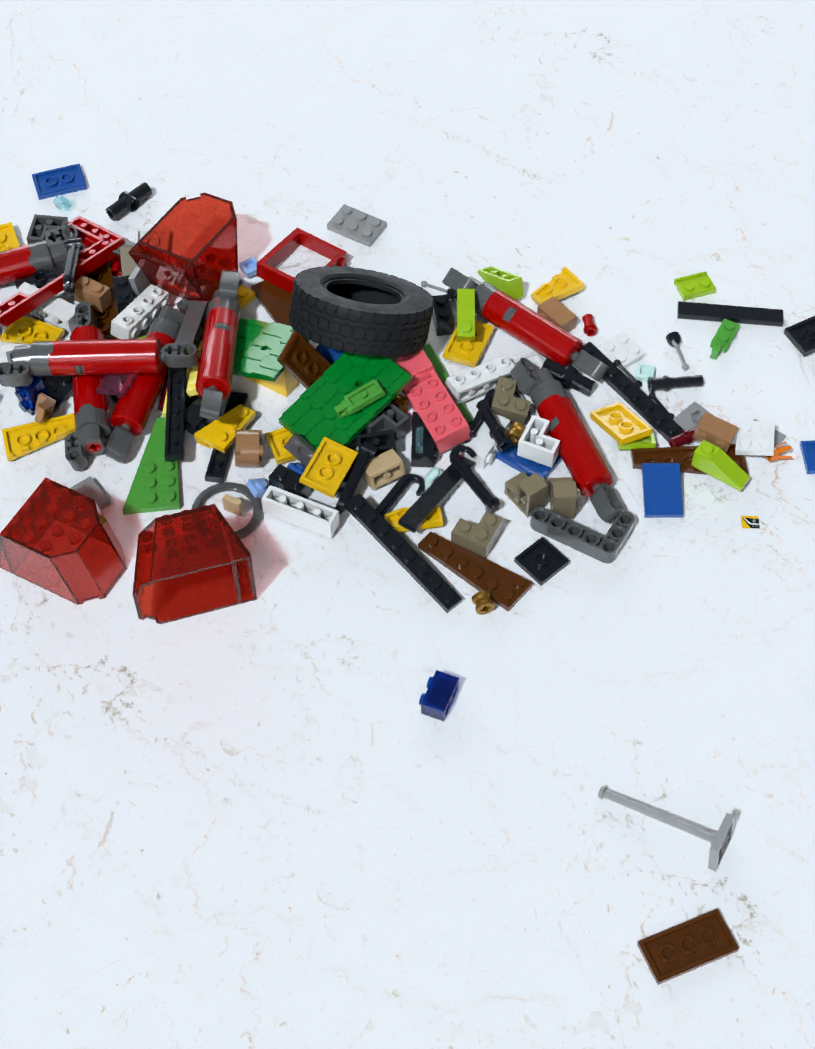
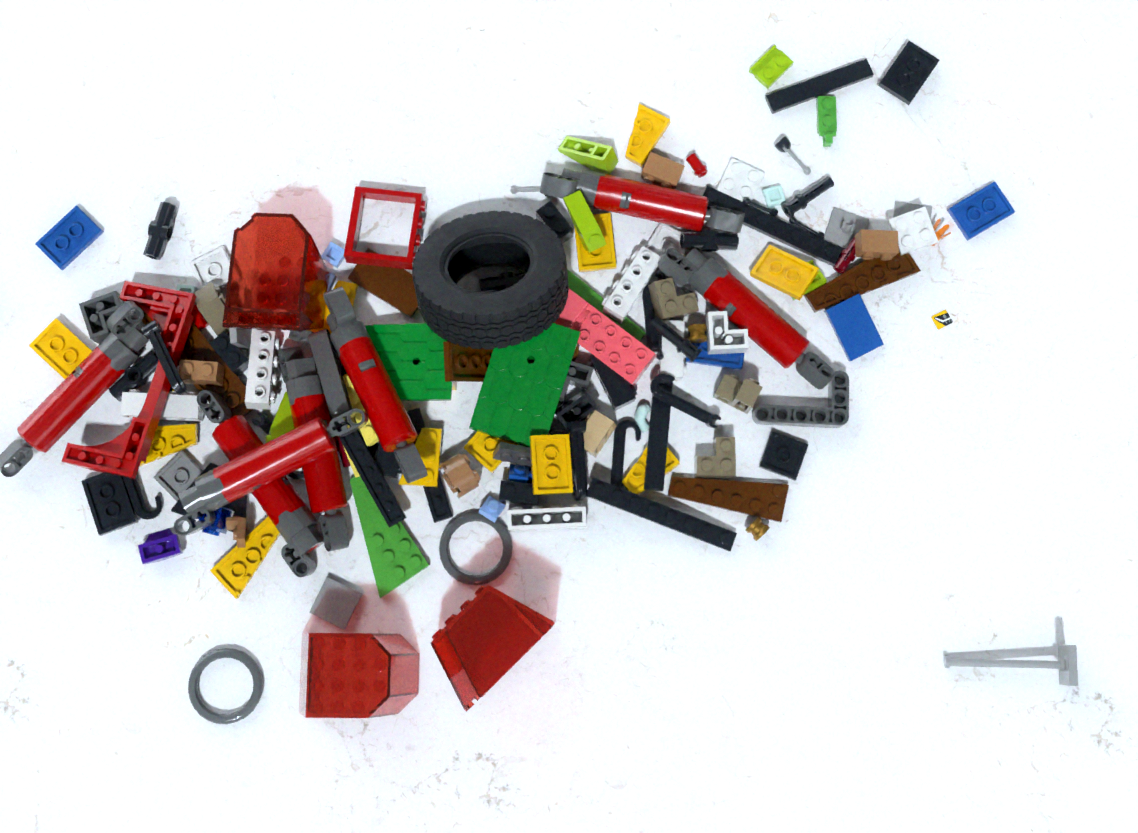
camera: 30 degrees left, 25 degrees up
clear light blue tile [53,195,71,211] -> none
clear pink piece [95,374,137,397] -> none
tan tile [222,494,244,516] -> none
light grey plate [327,204,387,247] -> none
bright green hinge [334,379,385,419] -> none
clear light blue tile [416,427,423,453] -> none
clear blue brick [419,670,459,722] -> none
dark tan brick [548,477,580,519] -> none
reddish brown tile [637,909,739,985] -> none
lime slope [691,440,750,492] -> none

